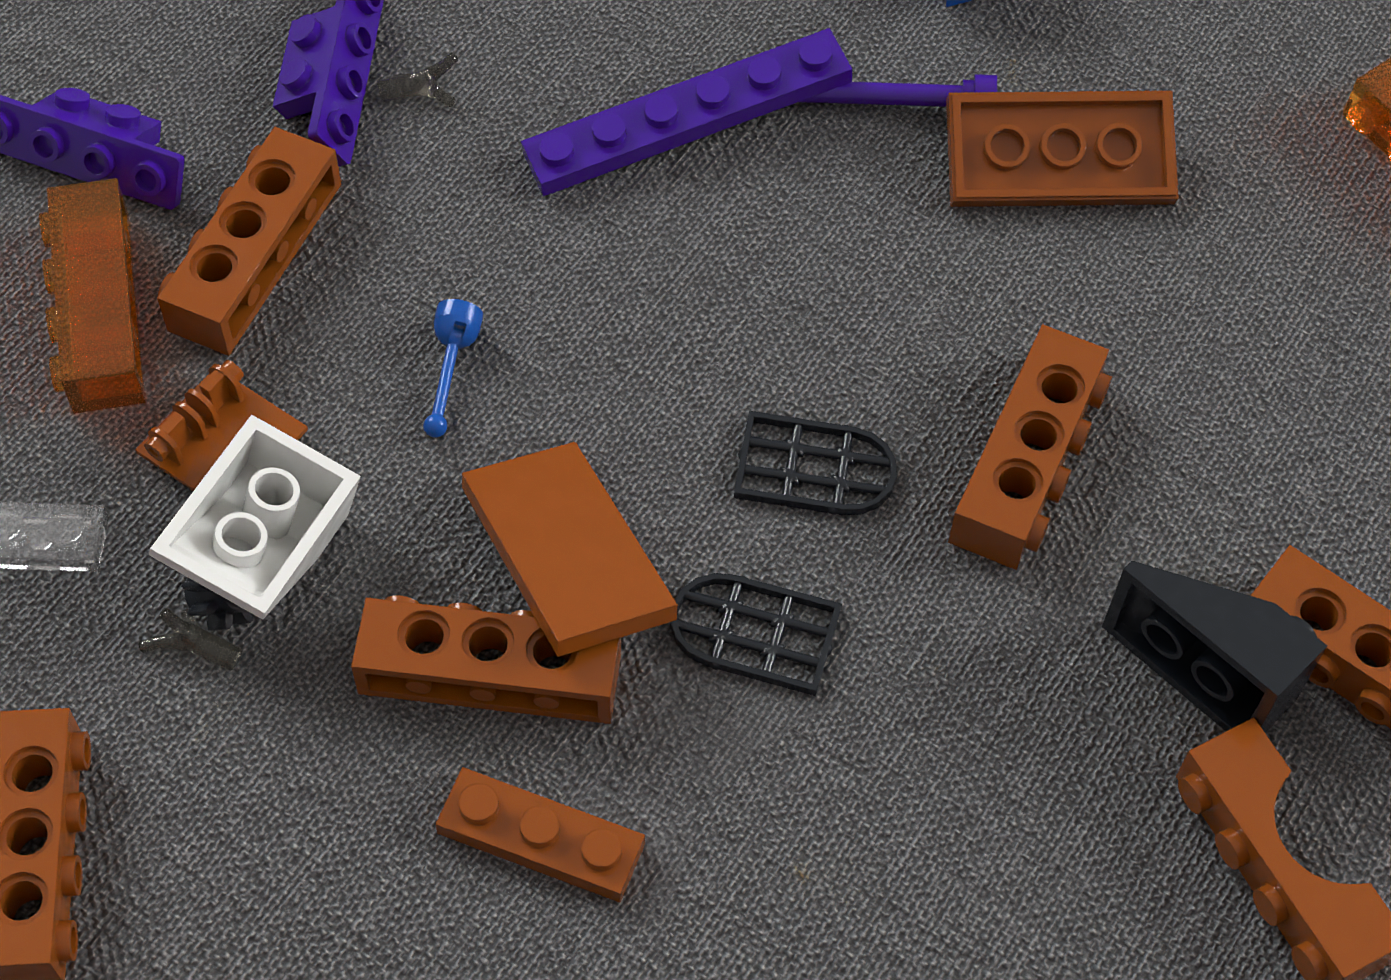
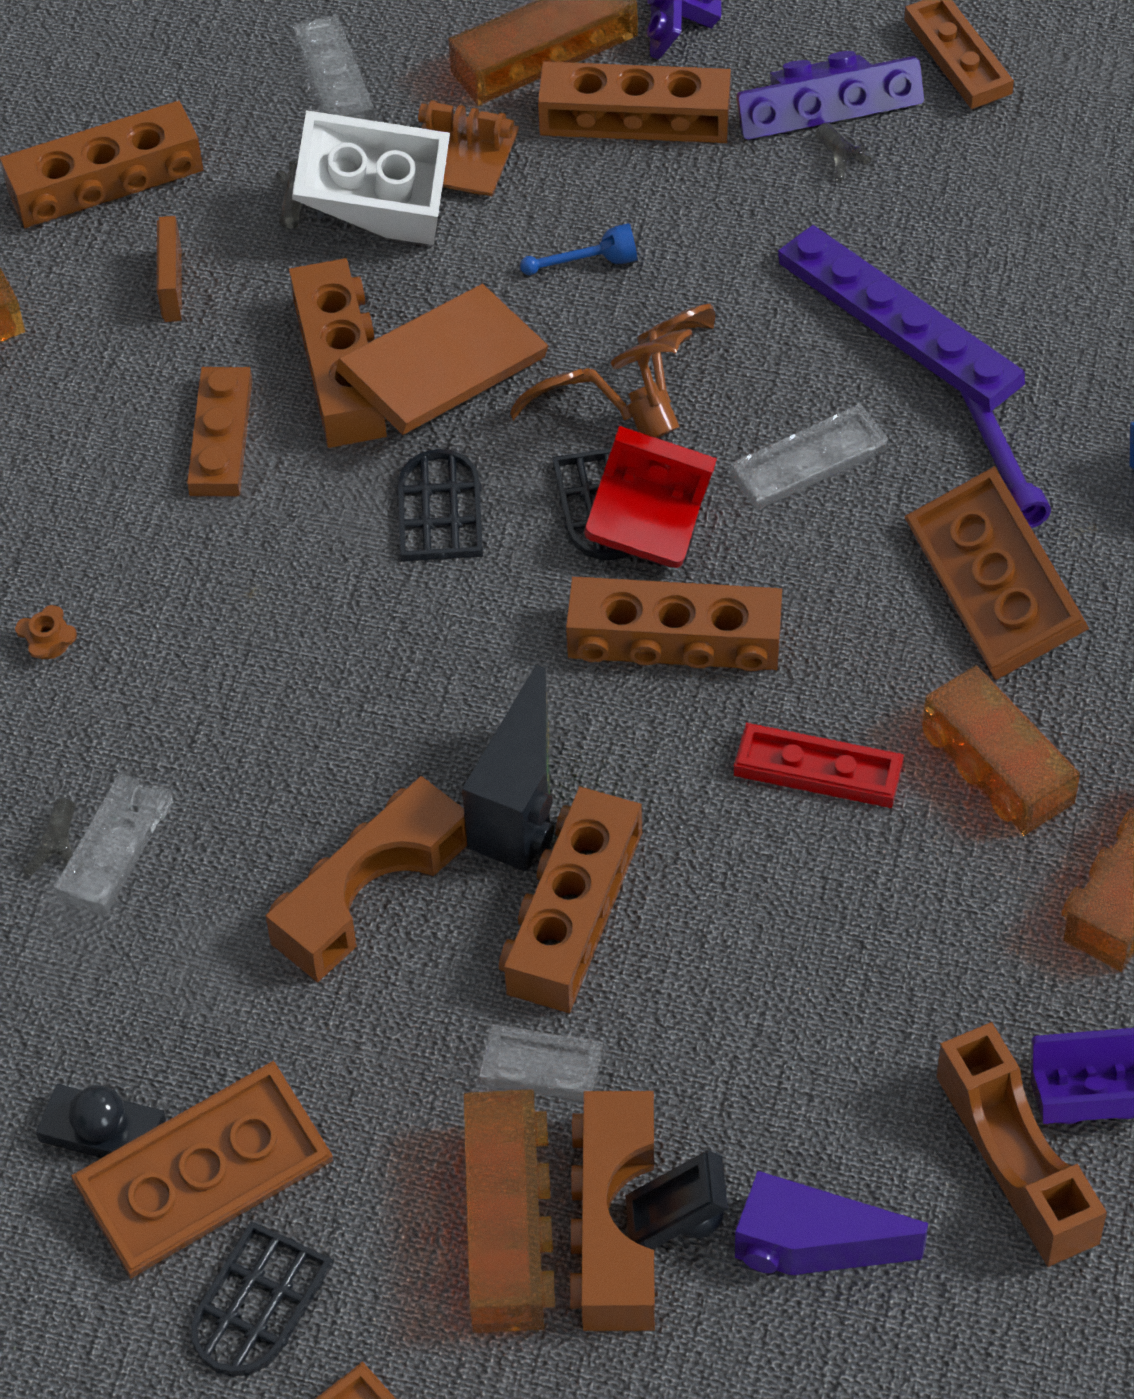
camera: 75 degrees right, 5 degrees down
none -> dark orange tile [157,216,182,322]
none -> dark orange plant [510,303,716,438]
none -> red bracket [584,426,717,568]
none -> clear plate [730,403,888,511]
none -> red tile [733,722,904,808]
none -> clear orange brick [922,665,1080,836]

